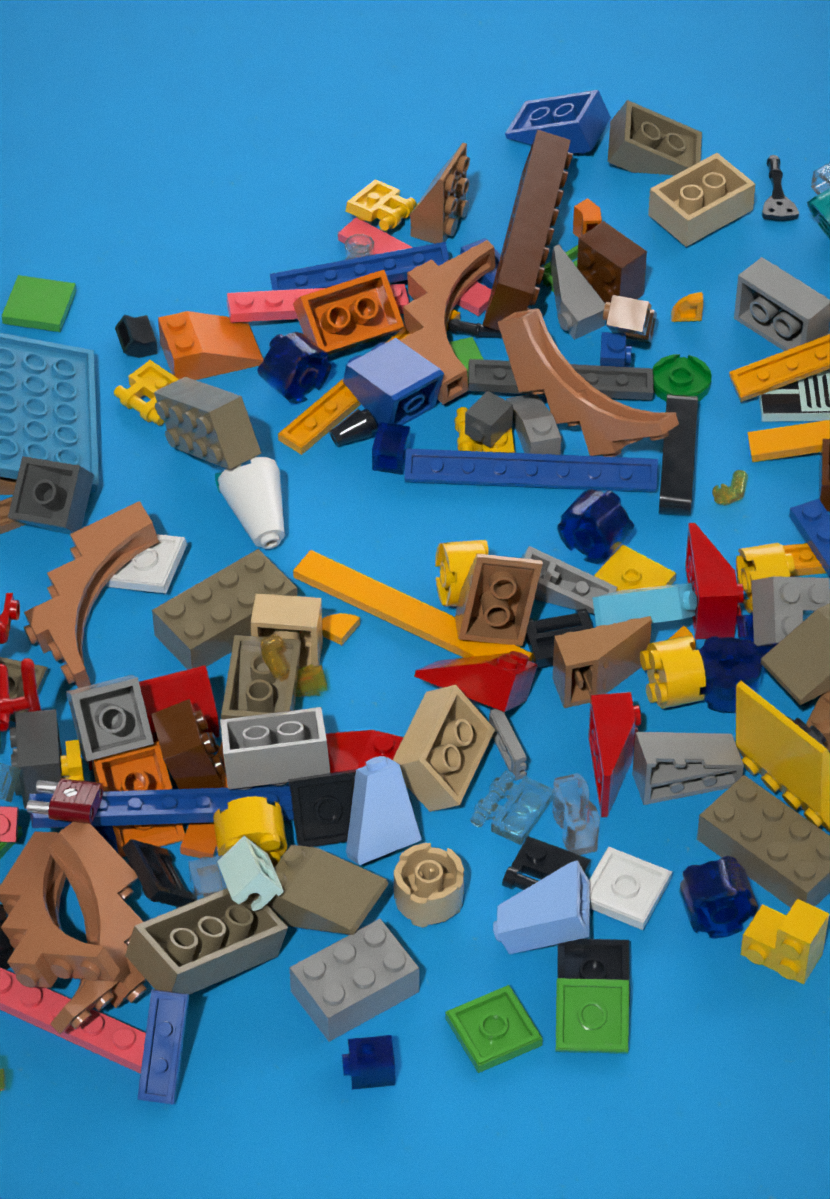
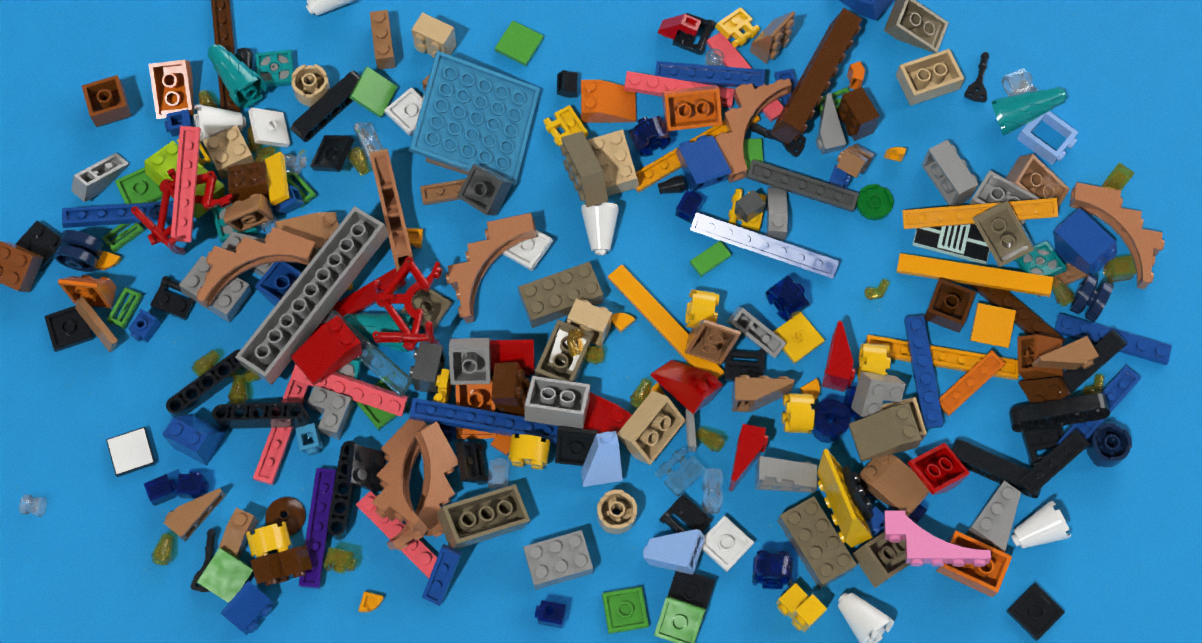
camera: 15 degrees right, 20 degrees up
dark red piece [26,778,103,824] -> none
light aqua hinge [217,836,284,911] -> none
dark tan slope [257,845,389,935] -> none
nougat arch [498,309,679,457] -> none
medium azure slope [592,583,697,627] -> none
black beam [659,394,698,516] -> none
none -> light orange tile [358,591,384,613]
none -> tan brick [587,129,639,196]
none -> clear yellow cone [630,379,652,408]
none -> red slope [657,14,701,40]
none -> black plate [673,13,716,55]
none -> bright green tile [690,241,731,277]
none -> clear yellow cone [696,427,726,453]

